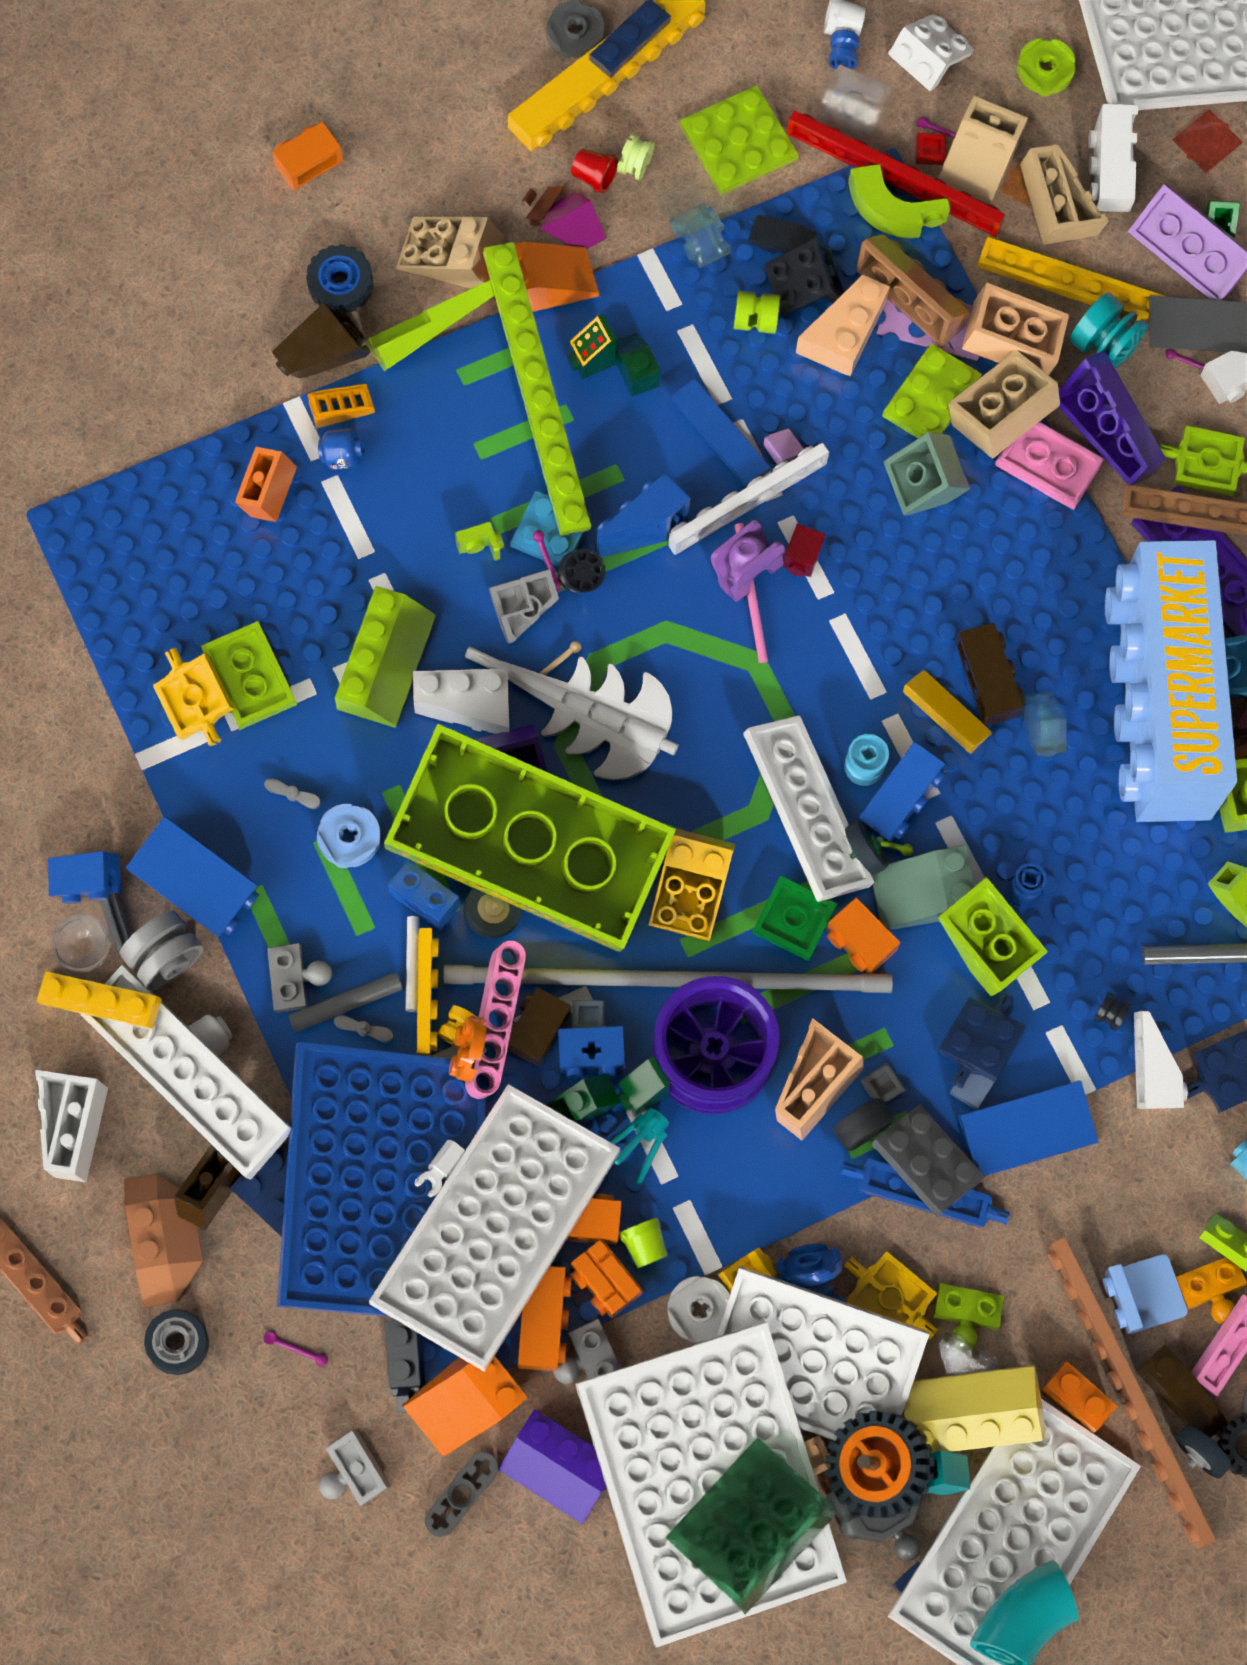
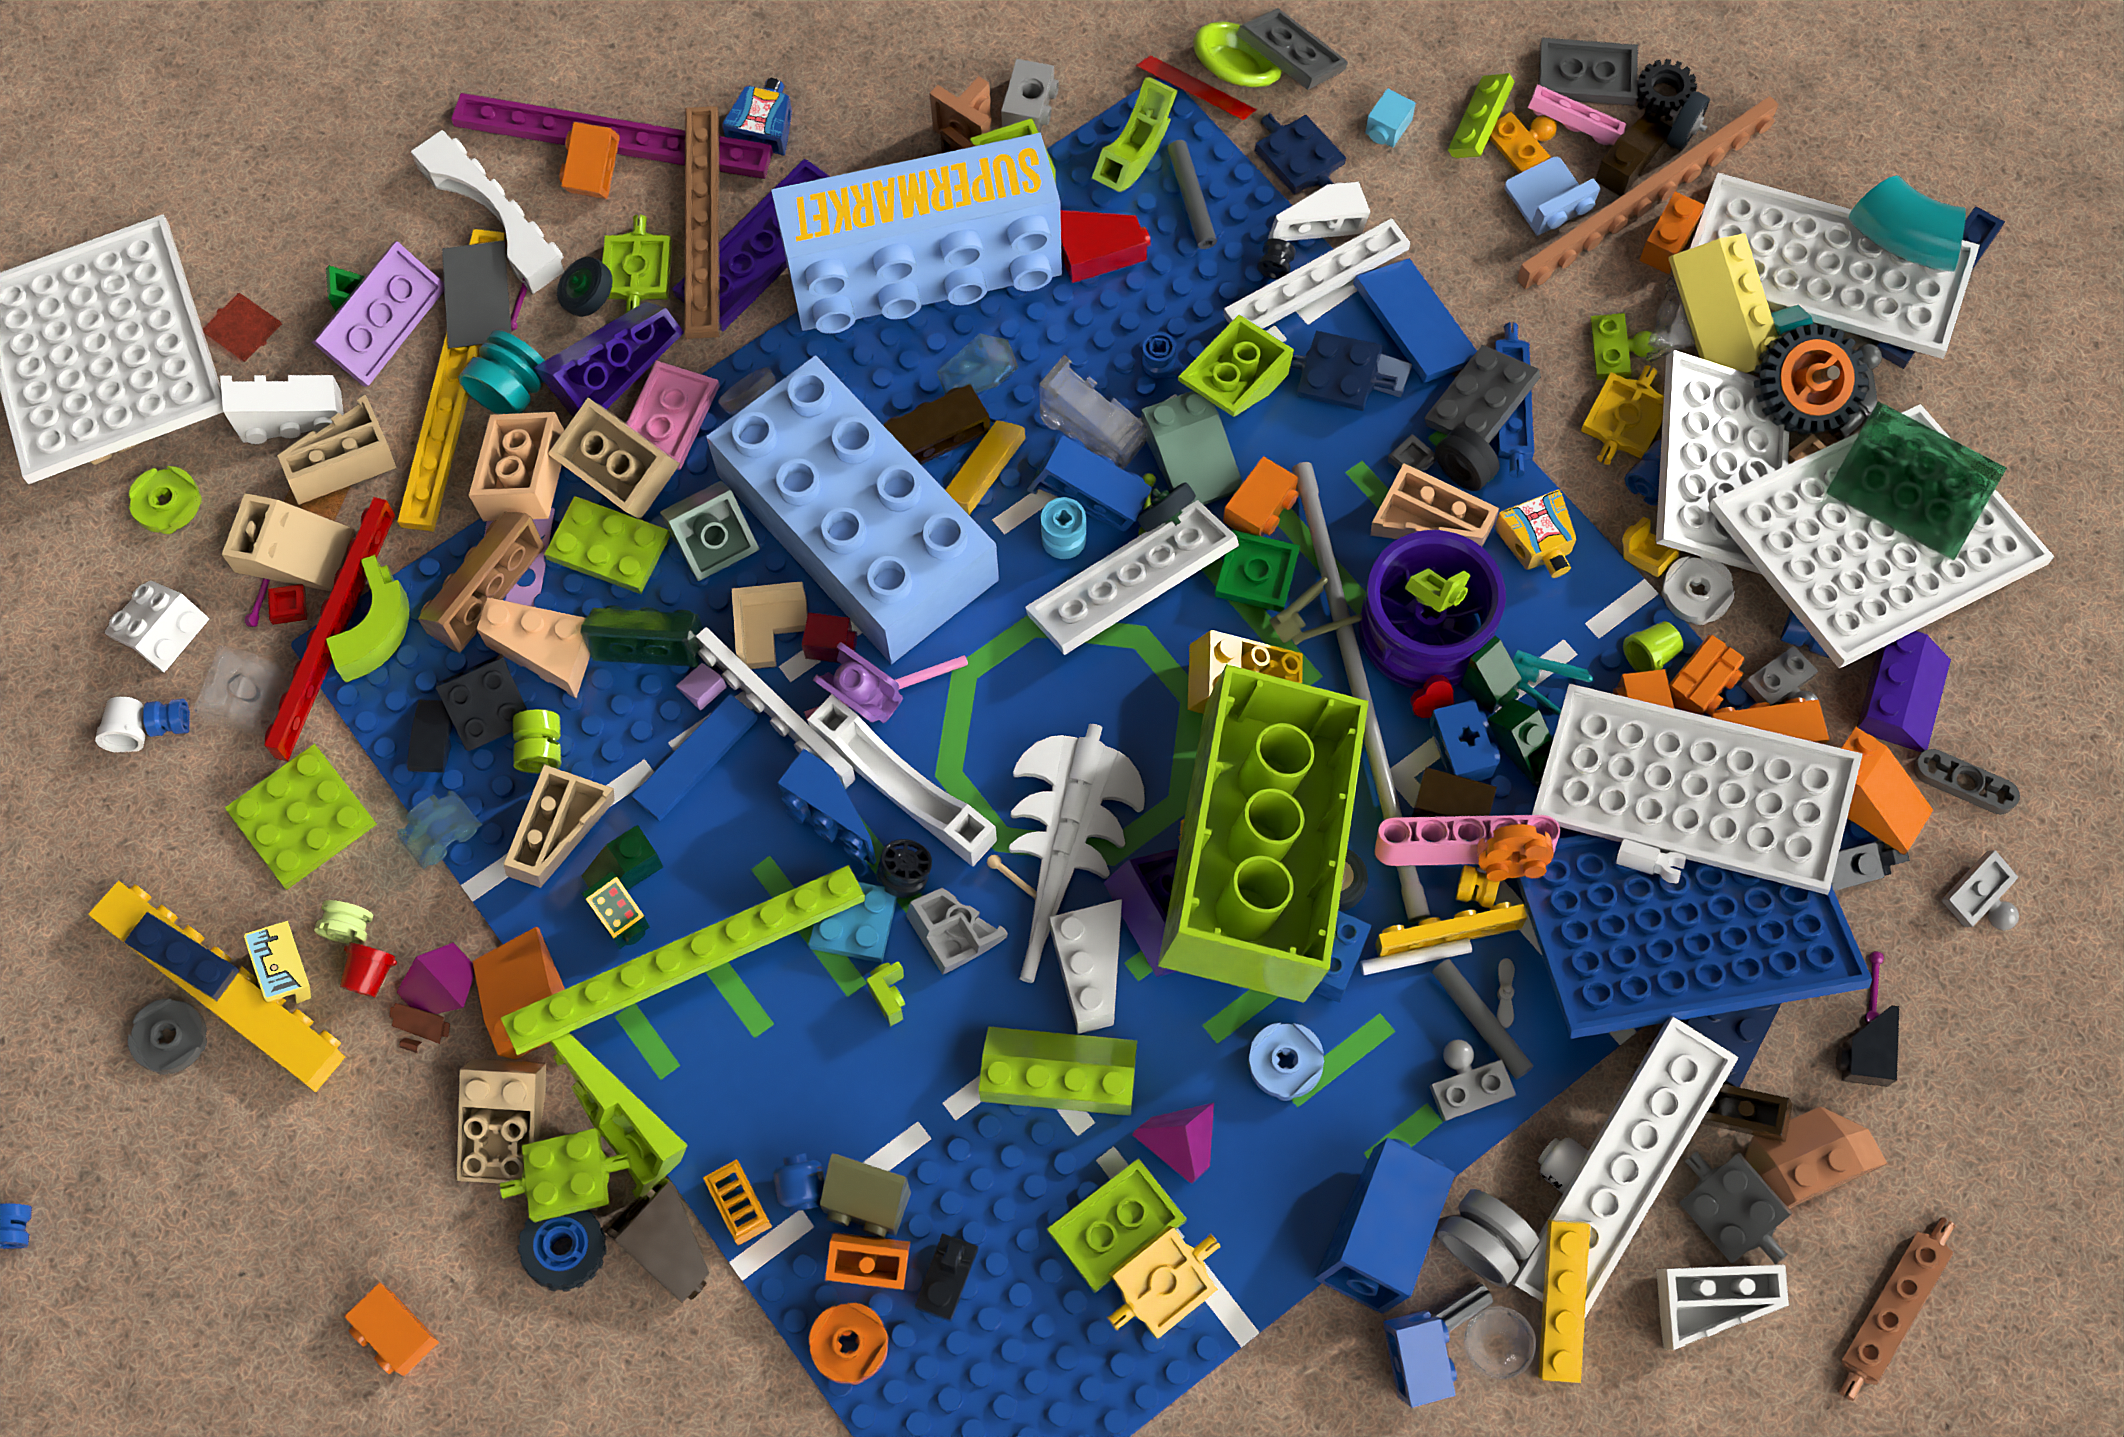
camera: 95 degrees left, 5 degrees down
wheel [144,1309,209,1375] -> none
light grey piece [264,779,320,809] -> none
magenta hinge [533,530,562,592] -> none
sand blue tile [572,1000,604,1029] -> none
blue tile [777,1243,843,1287] -> none
none -> panel [244,921,311,1004]
none -> lime plate [500,1128,632,1222]
none -> tan wedge [503,765,615,888]
none -> black wheel [557,257,613,317]
none -> clear green slope [580,605,703,667]
none -> light blue brick [706,355,999,664]
none -> clear piece [718,367,776,415]
none -> tan panel [732,582,808,669]
none -> white arch [807,694,997,867]
none -> orange plate [809,1303,888,1385]
none -> olive slope [820,1153,911,1238]
none -> black hinge [914,1233,979,1322]
none -> clear wedge [1039,355,1147,470]
none -> red slope [1060,210,1151,283]
none -> magenta slope [1132,1102,1214,1184]
none -> white plate [1223,218,1410,329]
none -> olive plant [1269,577,1362,645]
none -> lime bracket [1405,568,1470,612]
none -> red tile [1410,675,1454,718]
none -> torso [1494,489,1576,578]
none -> dark grey plate [1679,1151,1792,1265]
none -> black slope [1836,1005,1899,1087]

